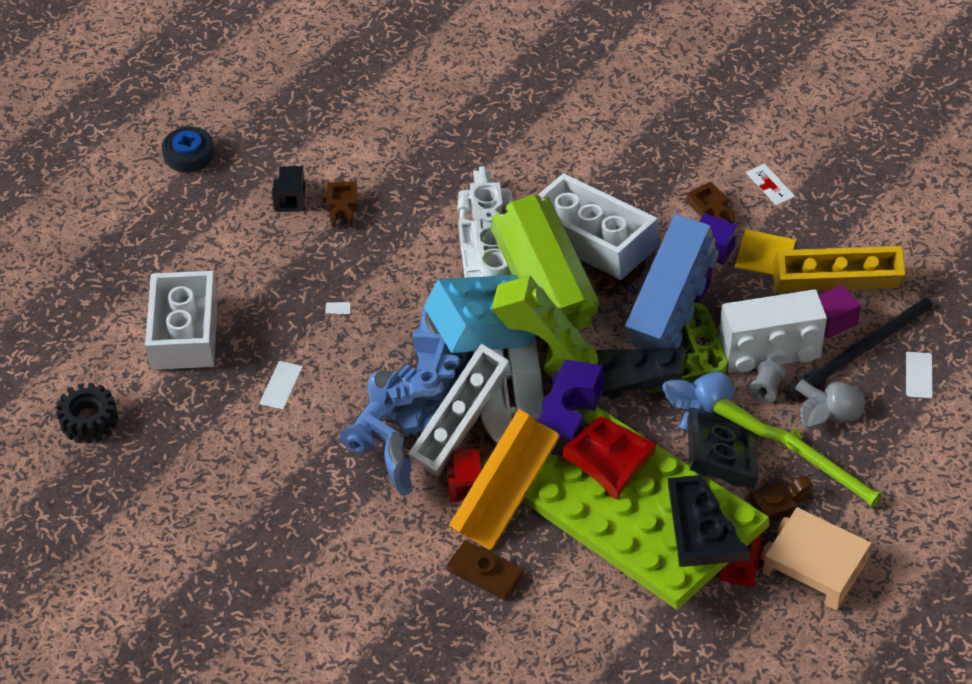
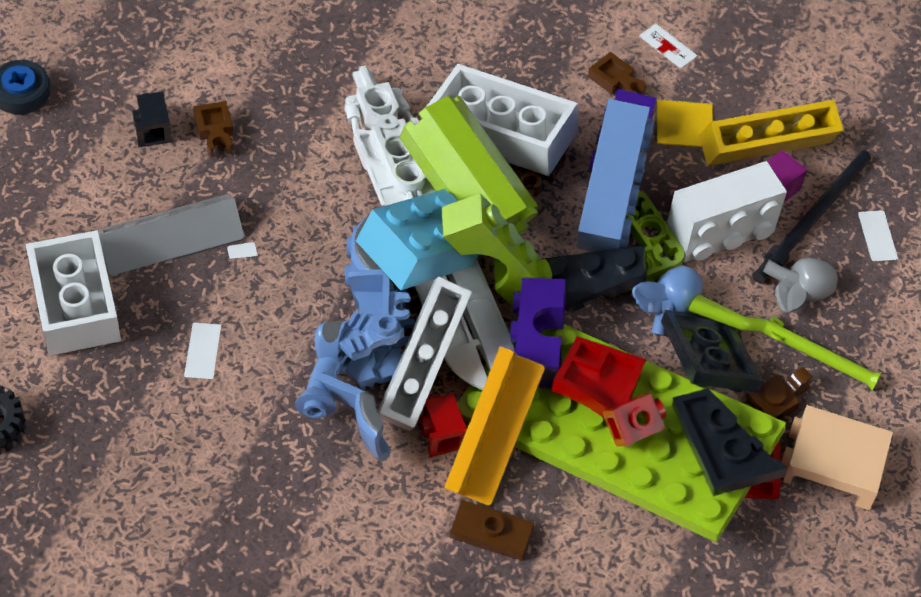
camera: 20 degrees left, 5 degrees up
light grey bush [749,360,786,403] -> none
none -> light grey panel [94,194,244,275]
none -> red brick [602,393,667,446]

